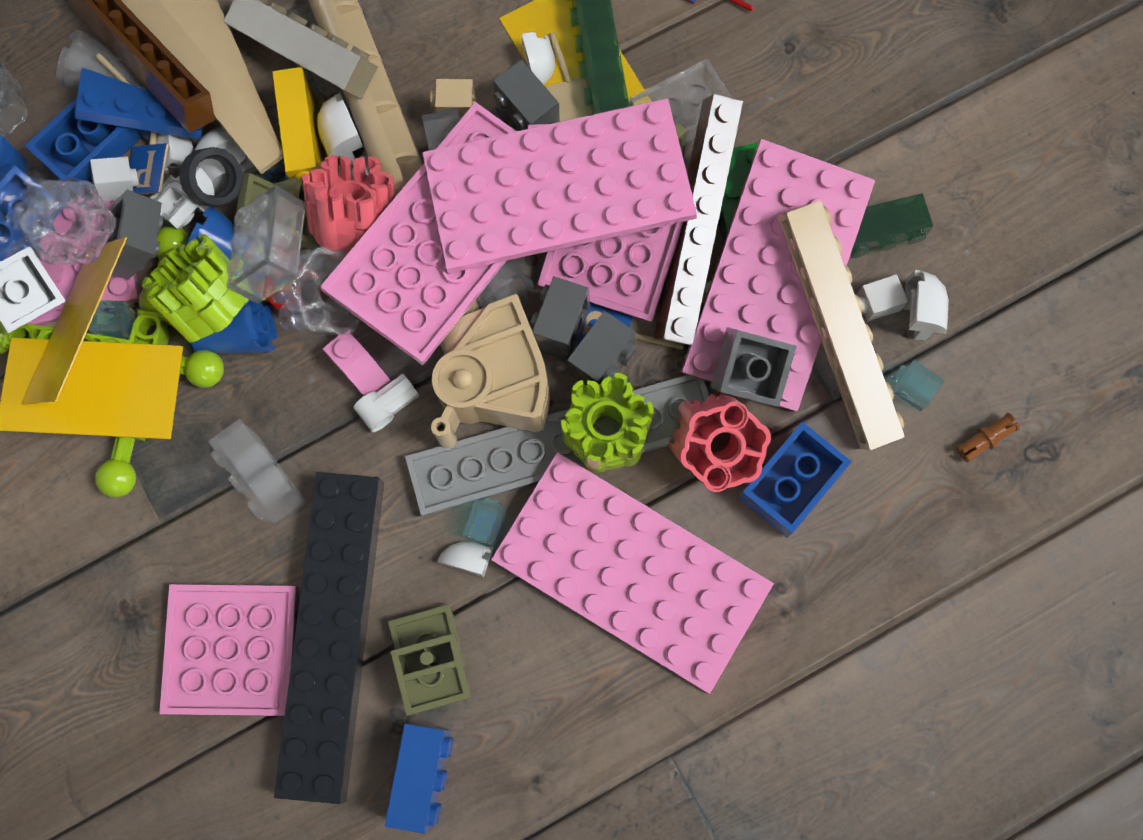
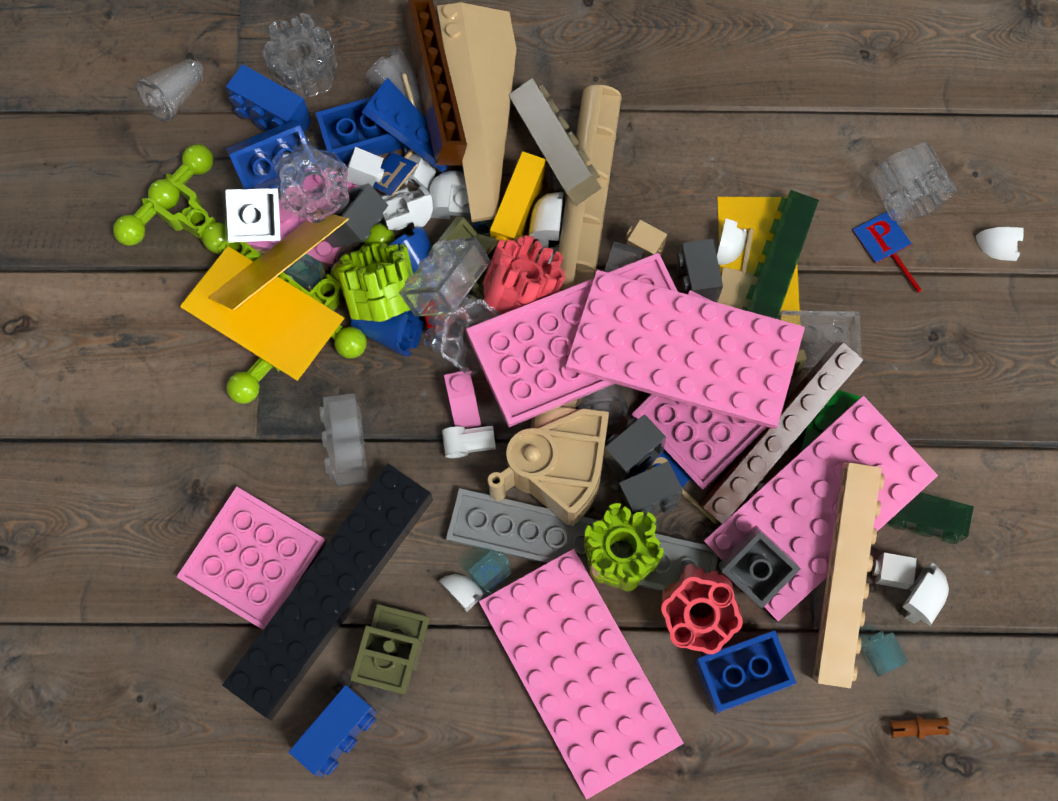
camera: 30 degrees right, 5 degrees down
black tyre [179,147,243,207] -> none

